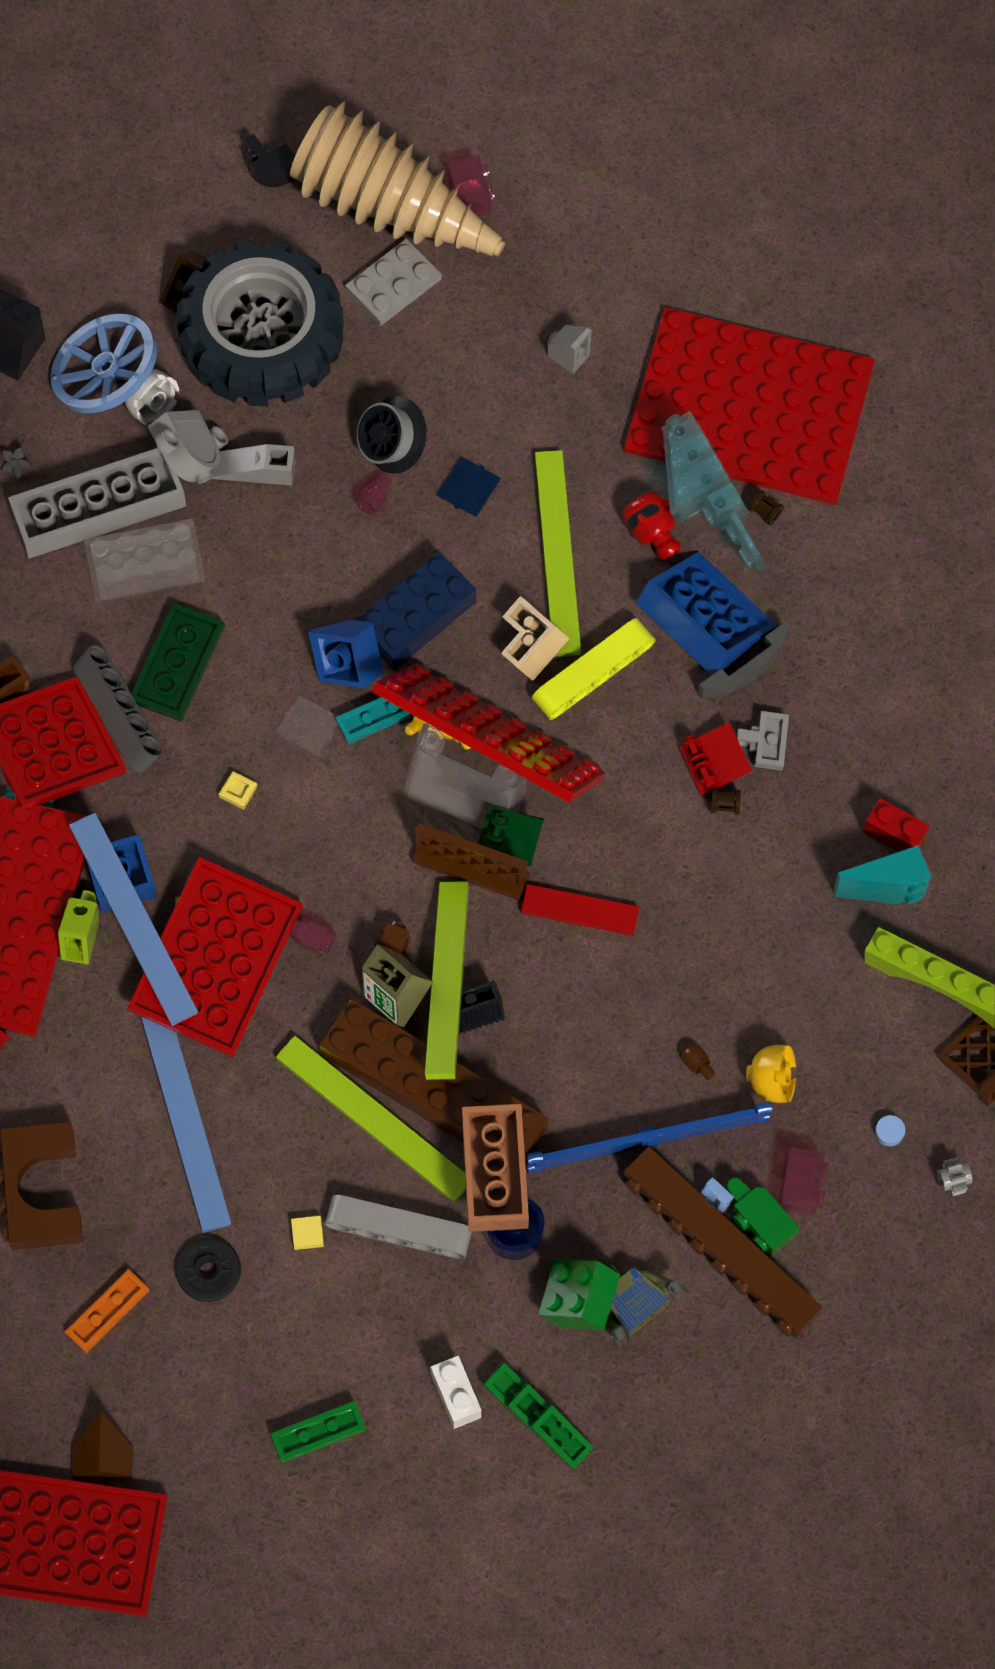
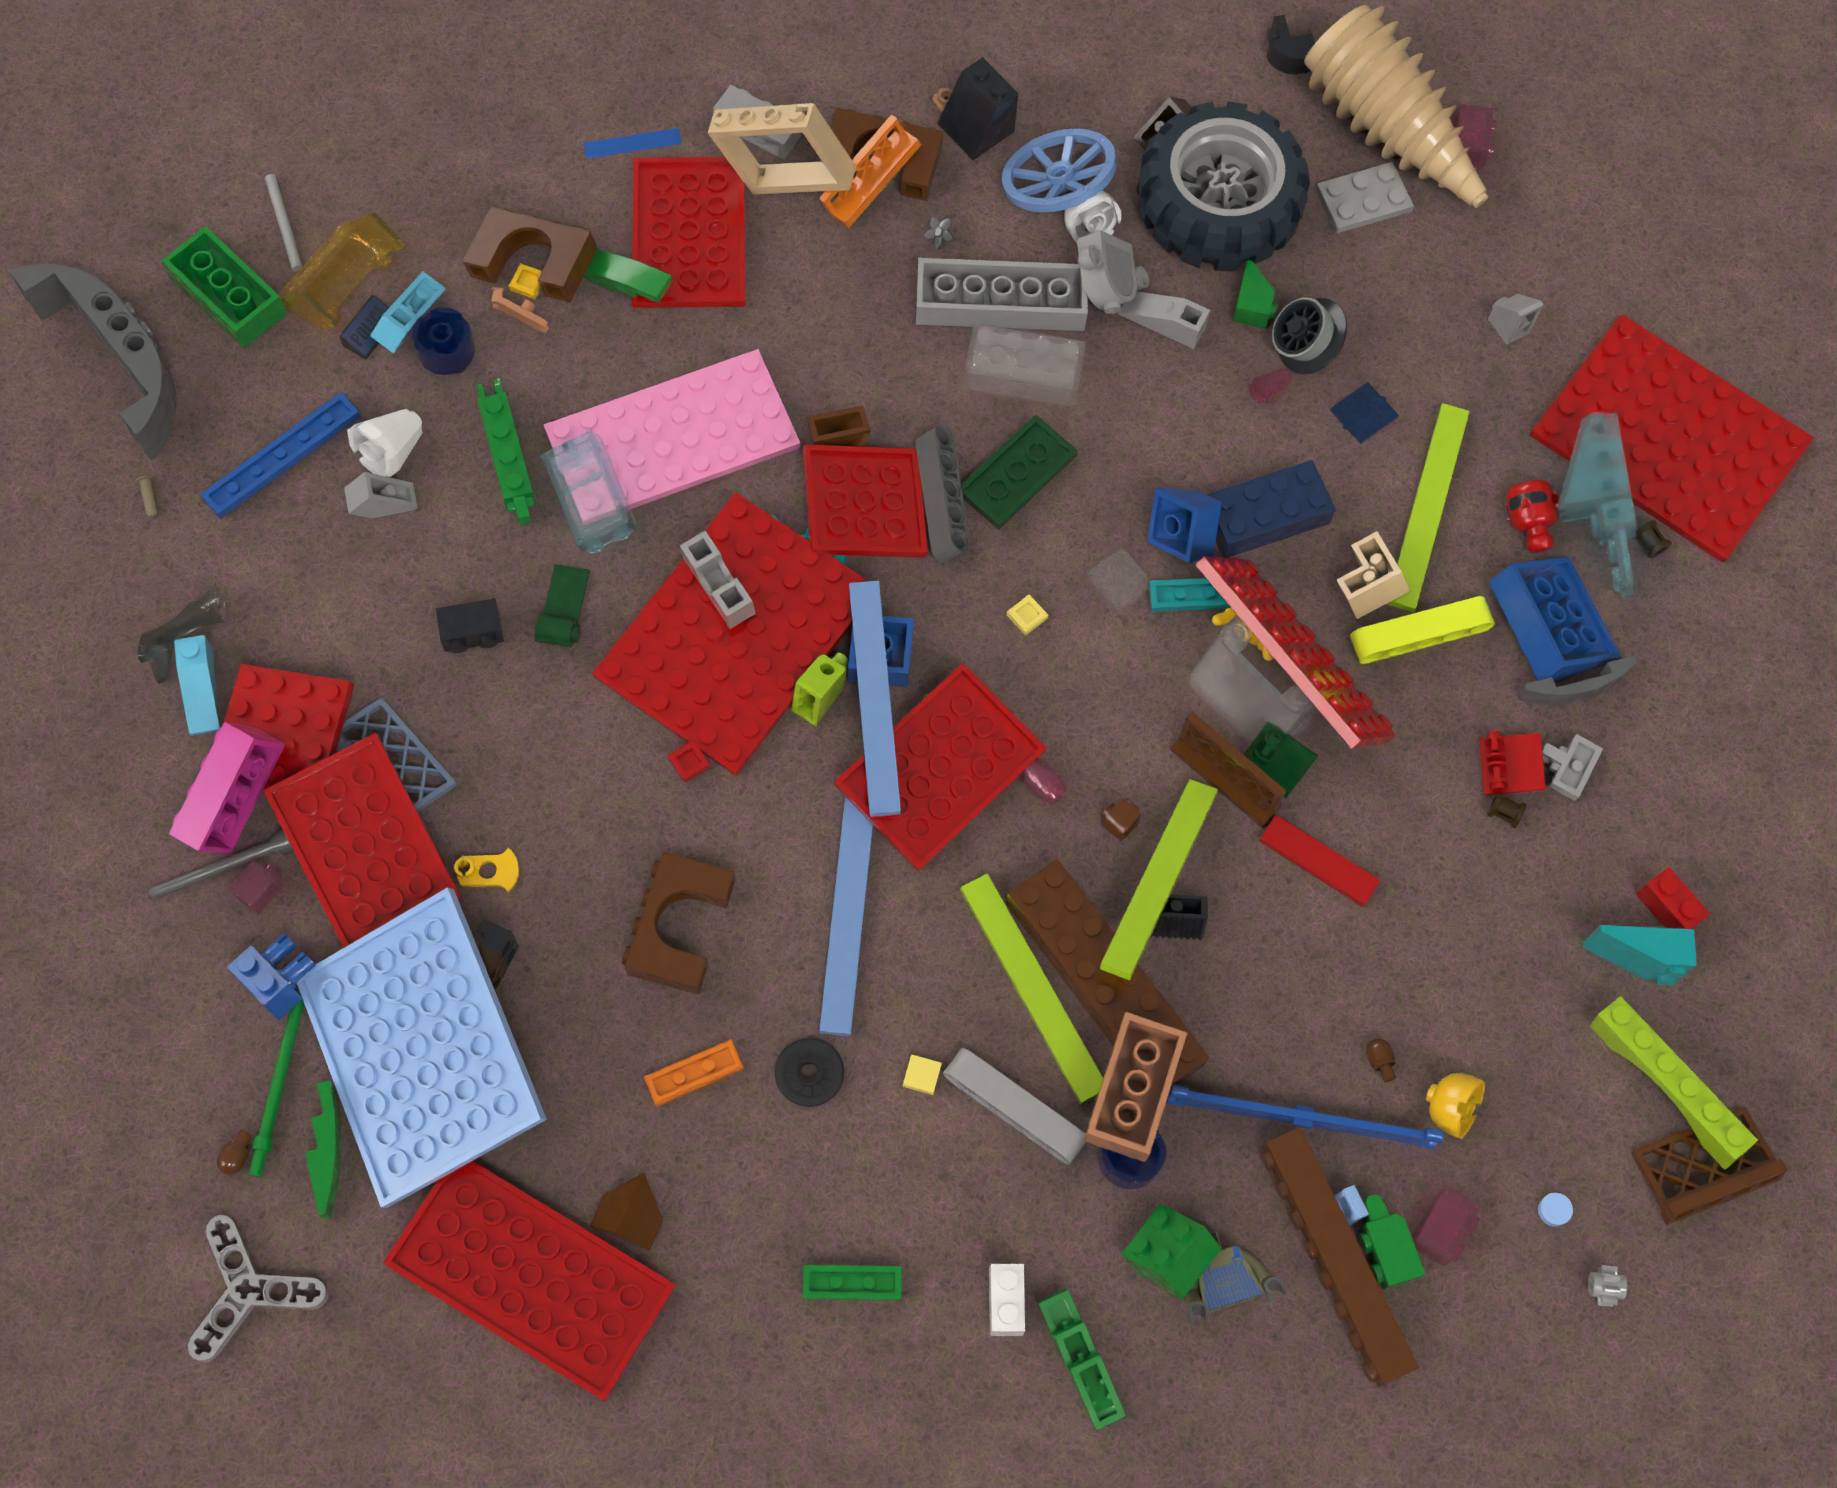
camera: 20 degrees right, 0 degrees up
olive slope [362,944,433,1029] -> none
none -> green slope [1233,260,1278,329]

